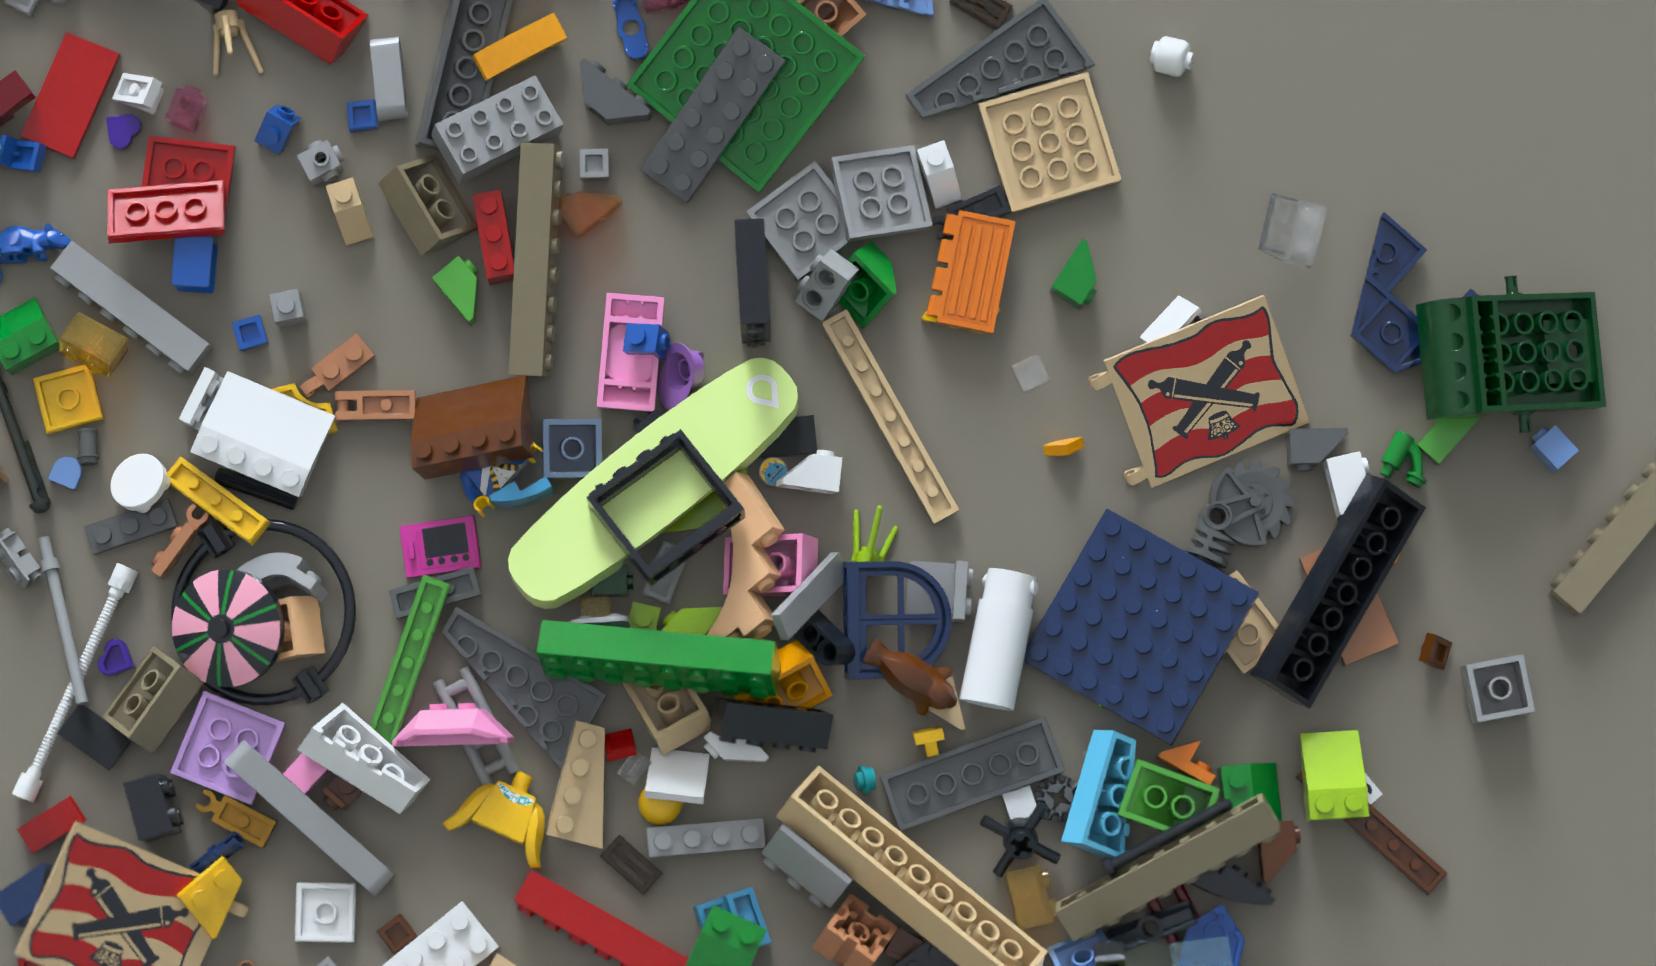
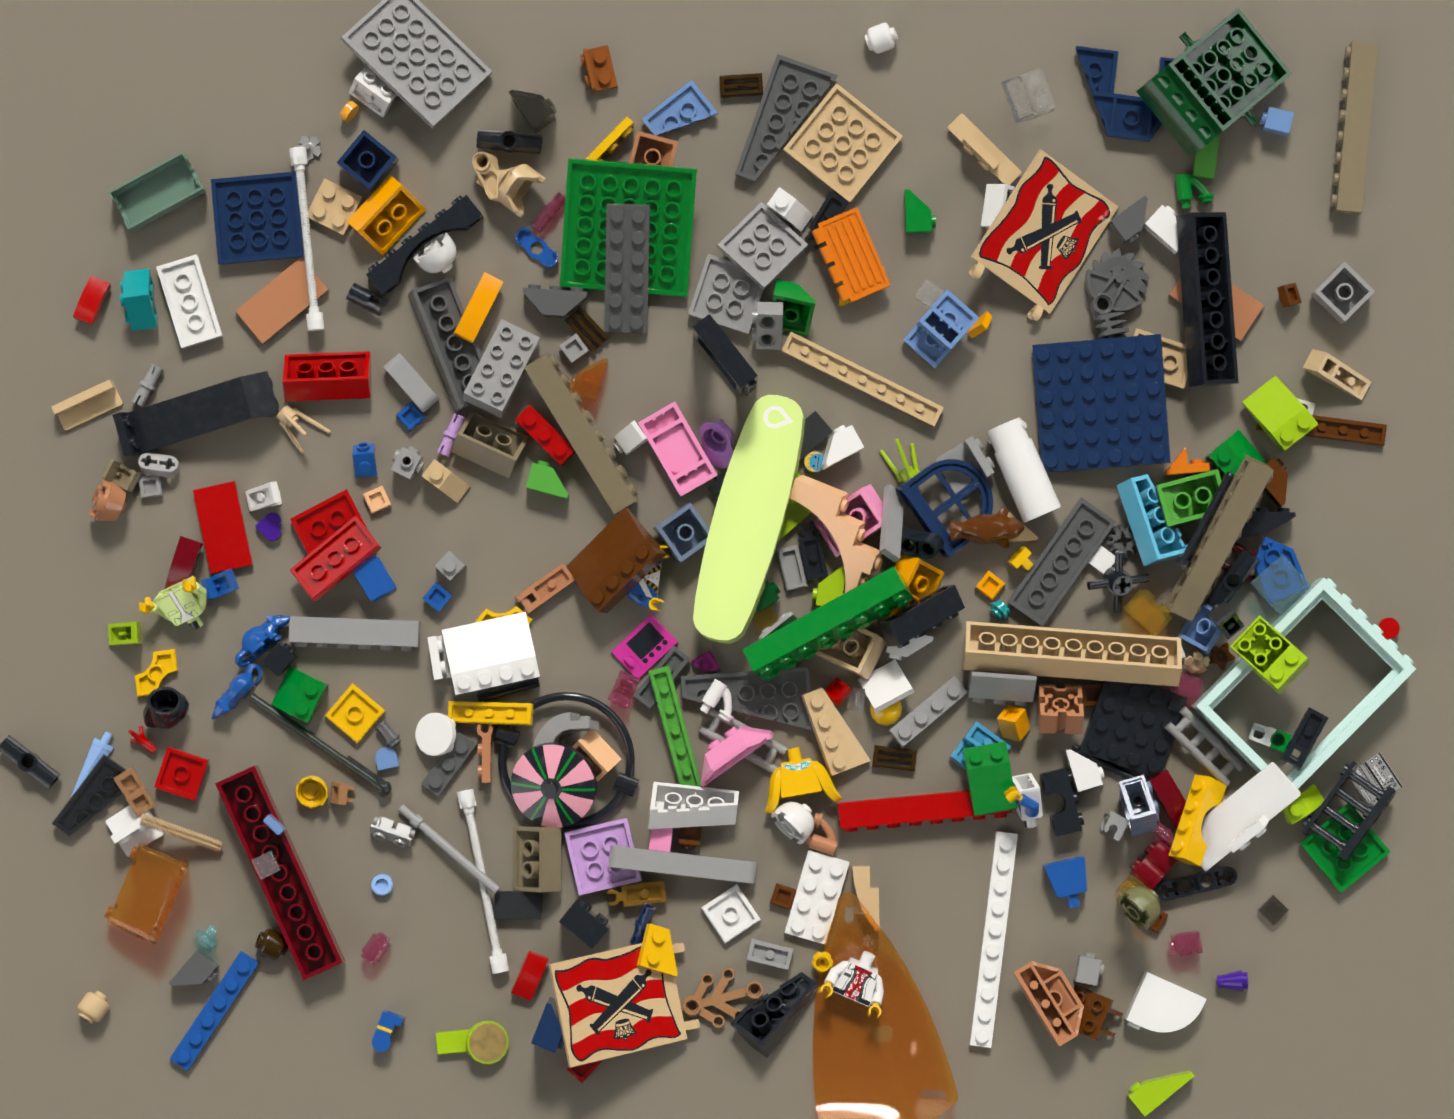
camera: 30 degrees left, 5 degrees up
clear yellow brick [59,312,128,378] -> none
dark purple tile [98,639,136,676] -> none
clear pink brick [164,85,207,133] -> none
nougat plate [300,333,375,398] -> none
dark azure slope [489,477,555,508] -> none
black window [586,429,745,586] -> none
blue bracket [623,323,671,360] -> none
lime plate [629,602,661,630] -> none
none -> black brick [262,643,297,677]
none -> light nougat tile [363,486,392,514]
none -> lavender pin [437,413,466,457]
none -> dark brown tile [565,306,609,352]
none -> clear pink bracket [608,670,640,708]
none -> white slope [613,420,648,455]
none -> magenta tile [692,651,720,672]
none -> white plant [700,679,734,722]
none -> white cylinder [771,802,814,844]
none -> black plate [798,521,828,581]
none -> nougat plant [804,813,838,856]
none -> medium blue bracket [903,289,979,369]
none -> tan bracket [947,113,1022,185]
none -> light orange tile [975,570,1005,600]
none -> light orange panel [997,705,1030,742]
none -> tan slope [1303,349,1371,401]

